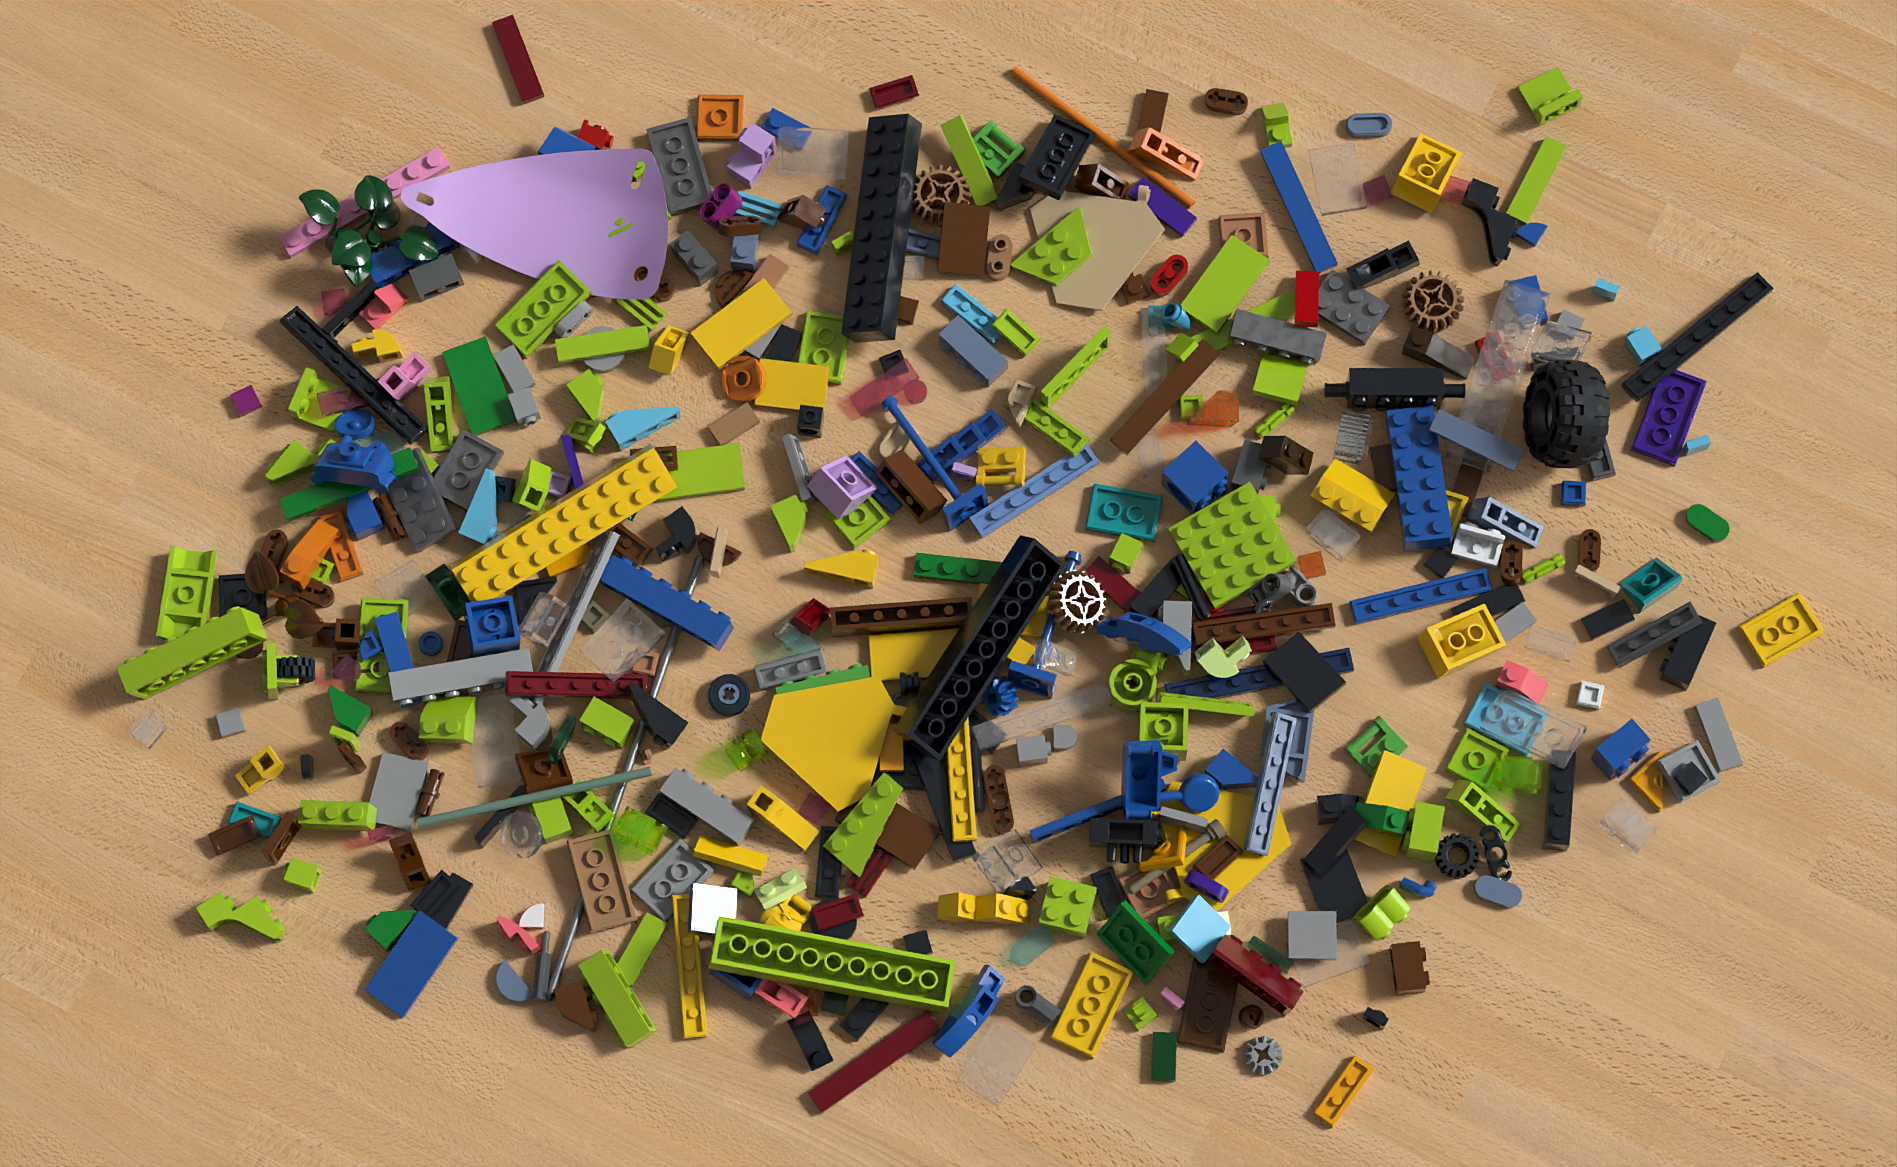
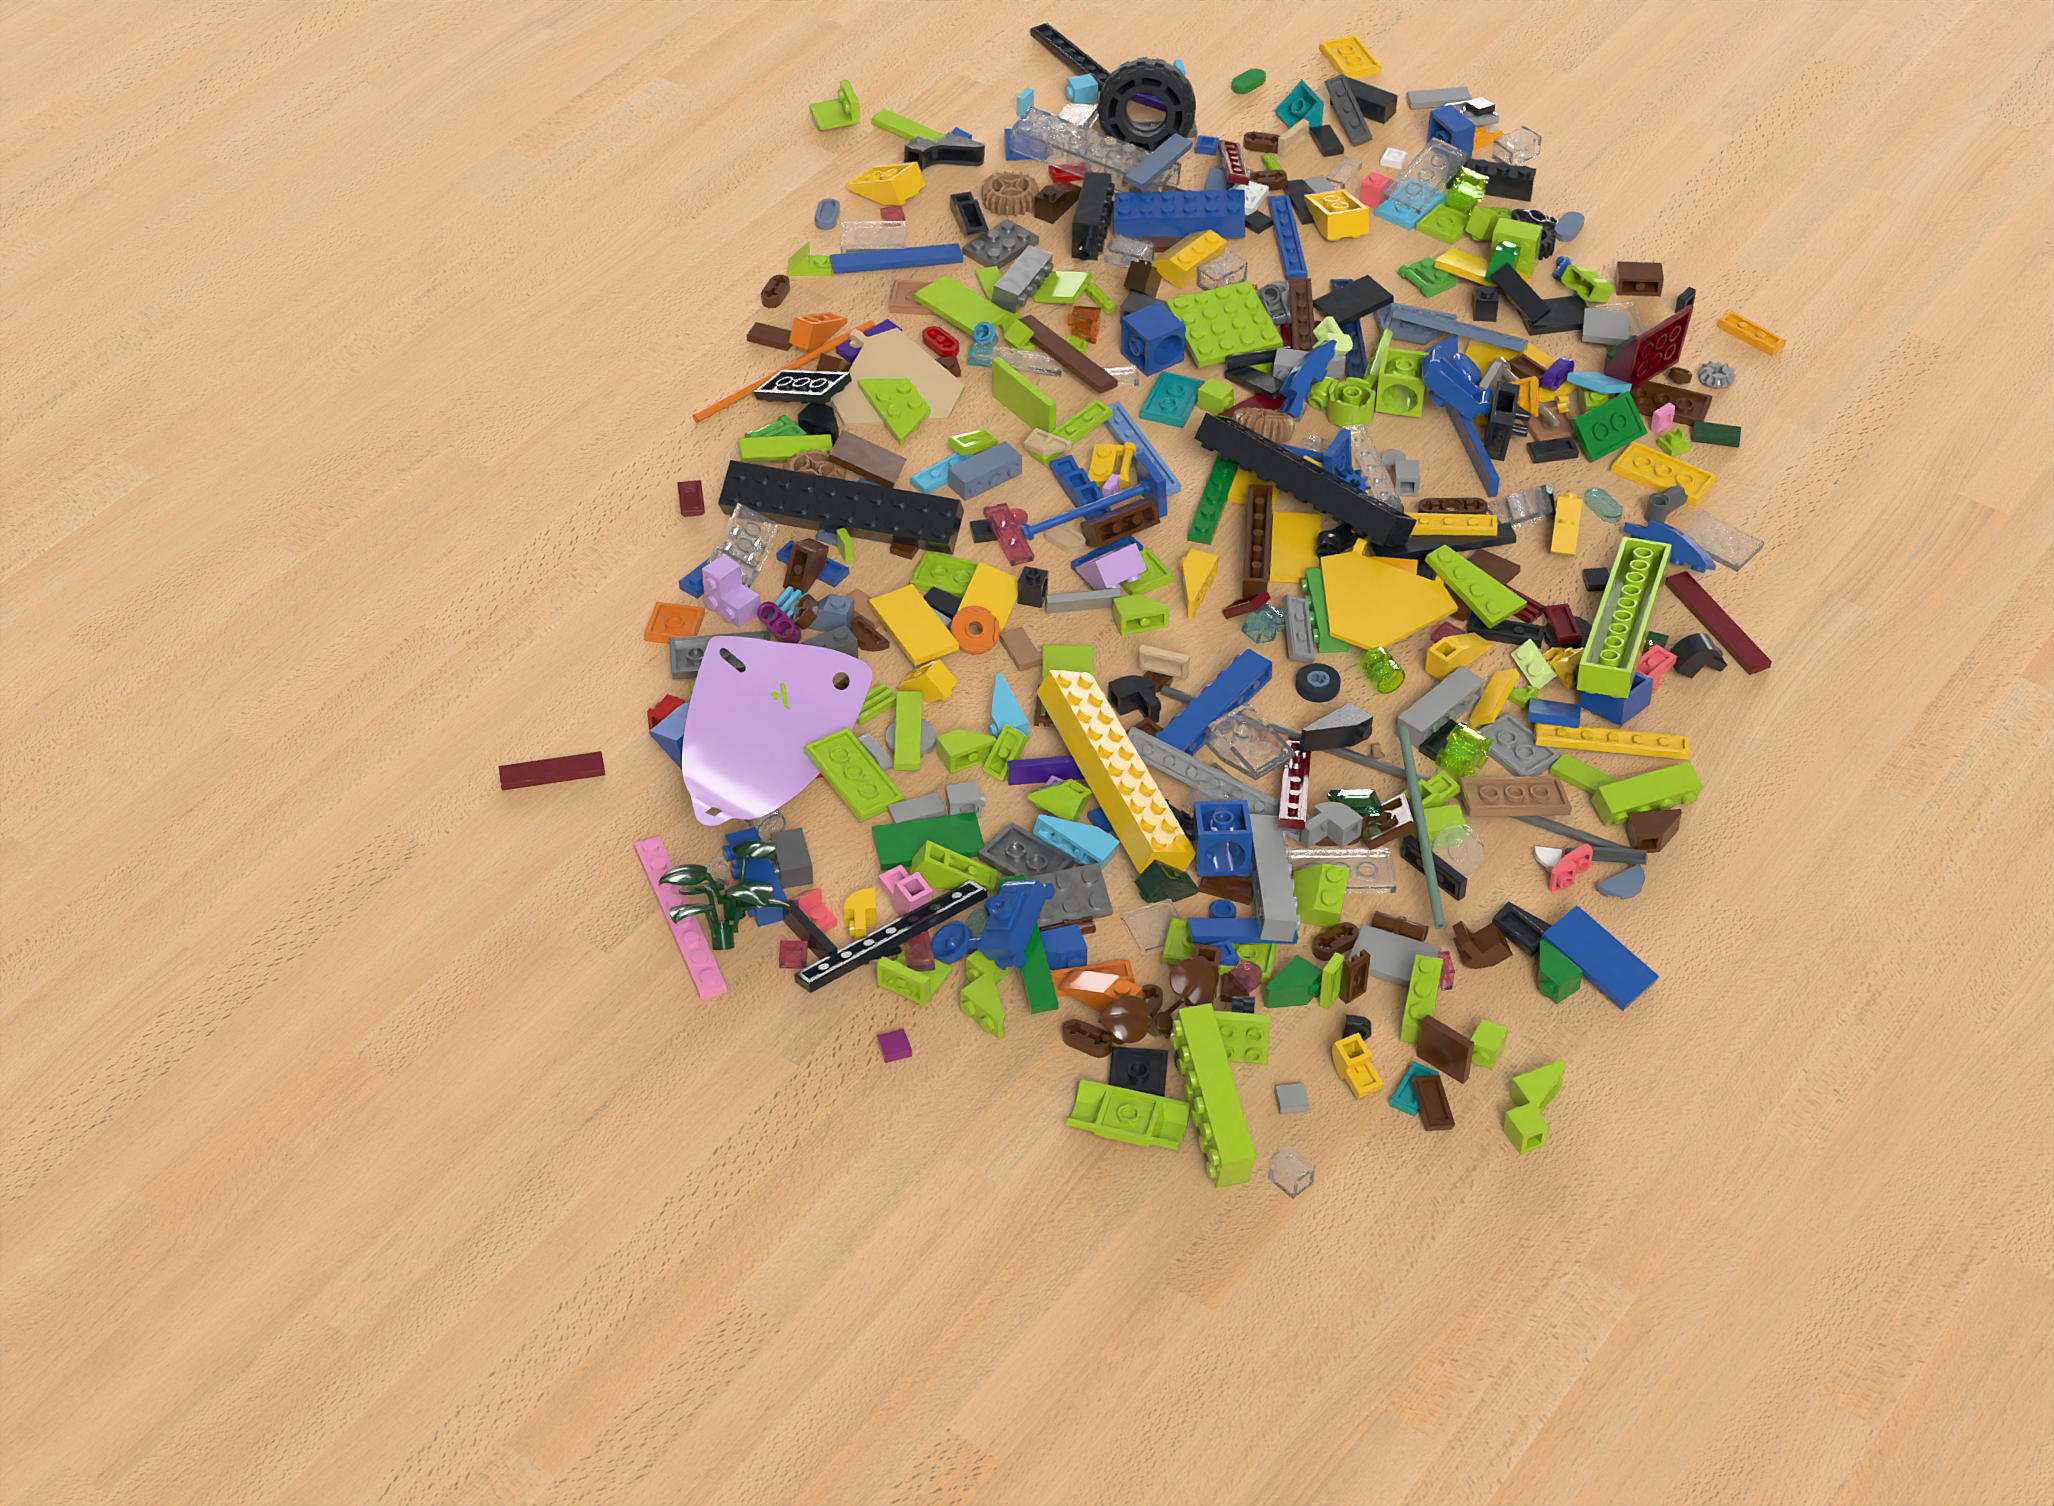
camera: 85 degrees left, 30 degrees down
lime brick [579,697,636,748] -> none
black plate [839,998,889,1041] -> none
medium nougat plate [987,234,1013,281] -> none
lime brick [1039,876,1097,939] -> none
red tile [1294,270,1319,328] -> none
none -> dark red tile [1218,140,1250,186]

